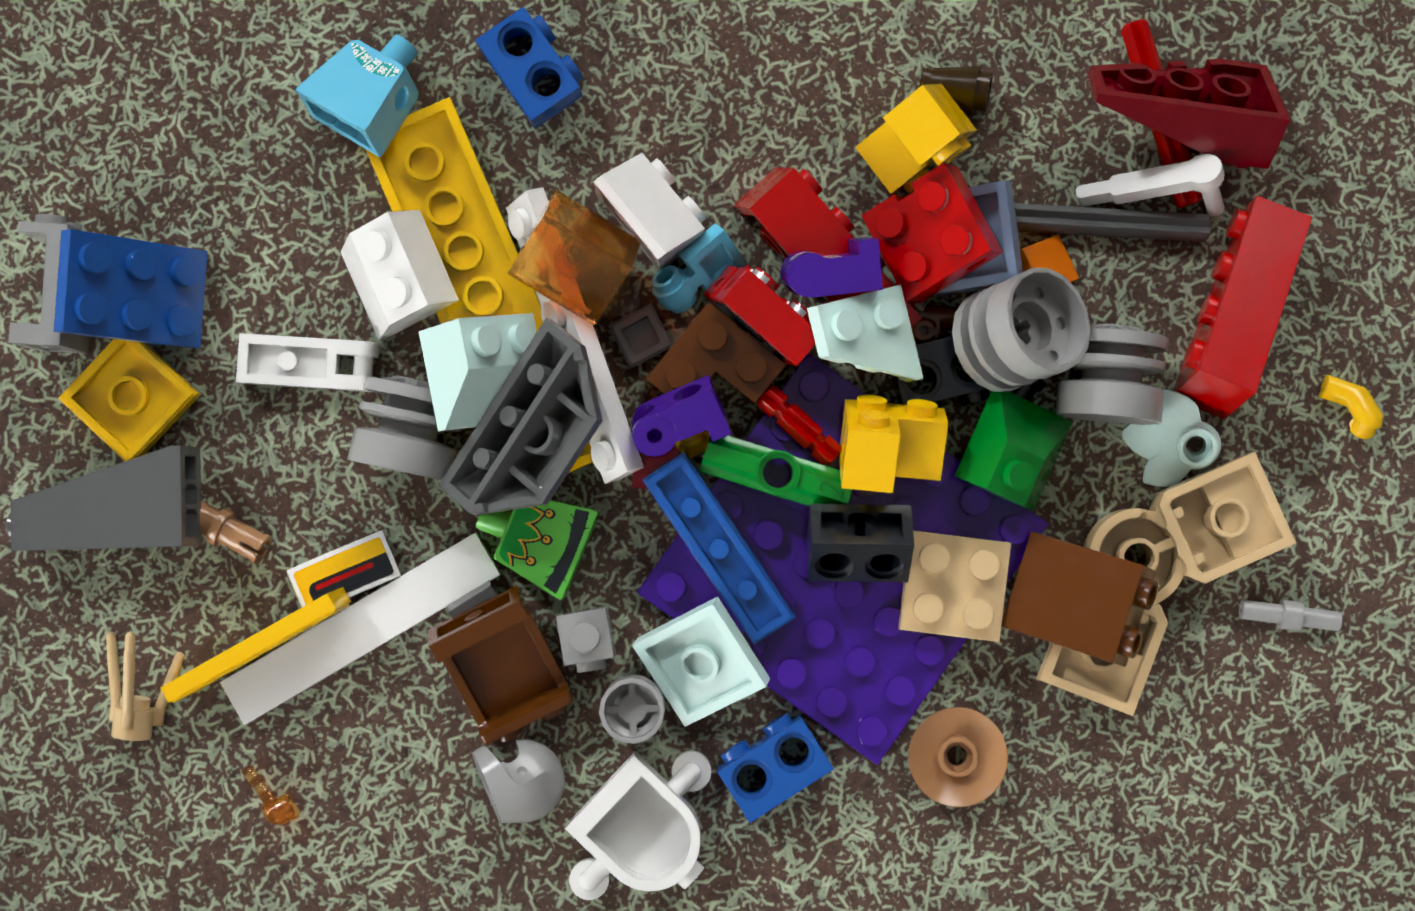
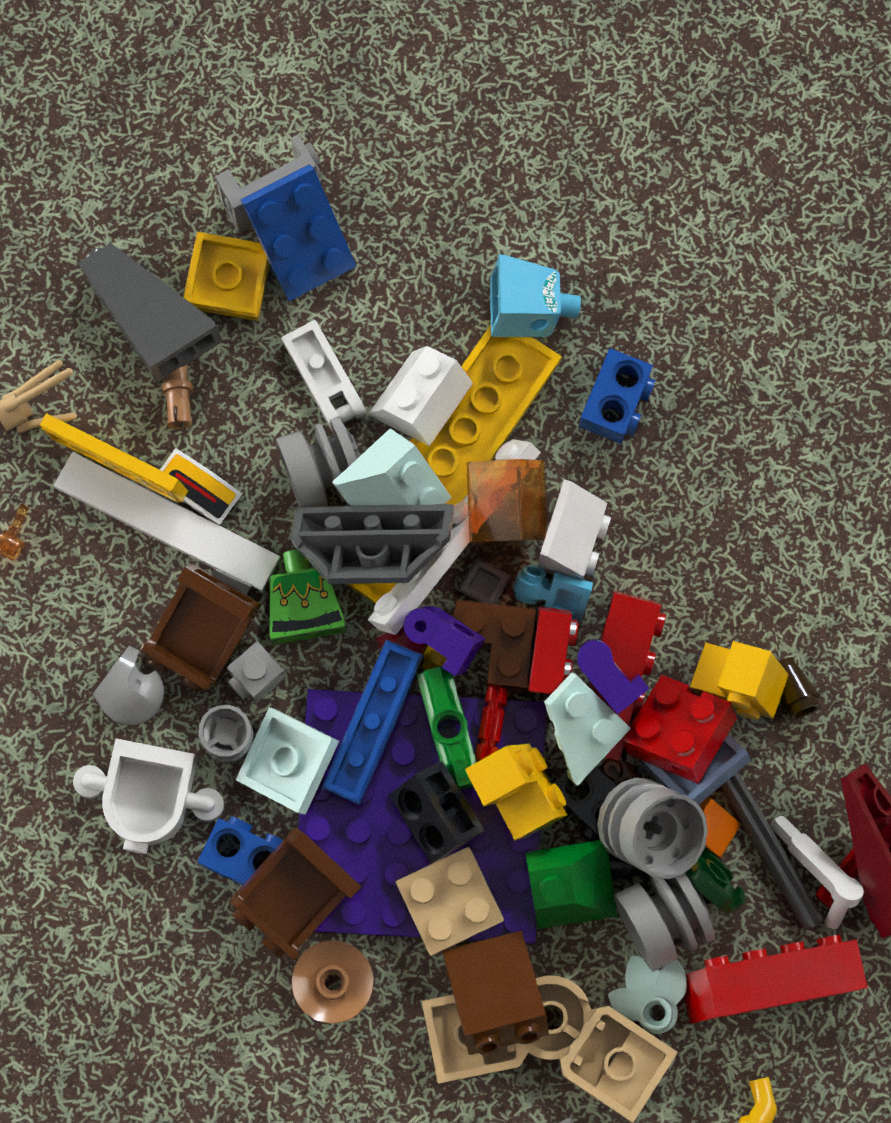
camera: 55 degrees right, 10 degrees down
none -> reddish brown panel [229,828,362,960]
none -> dark green plate [685,848,746,913]

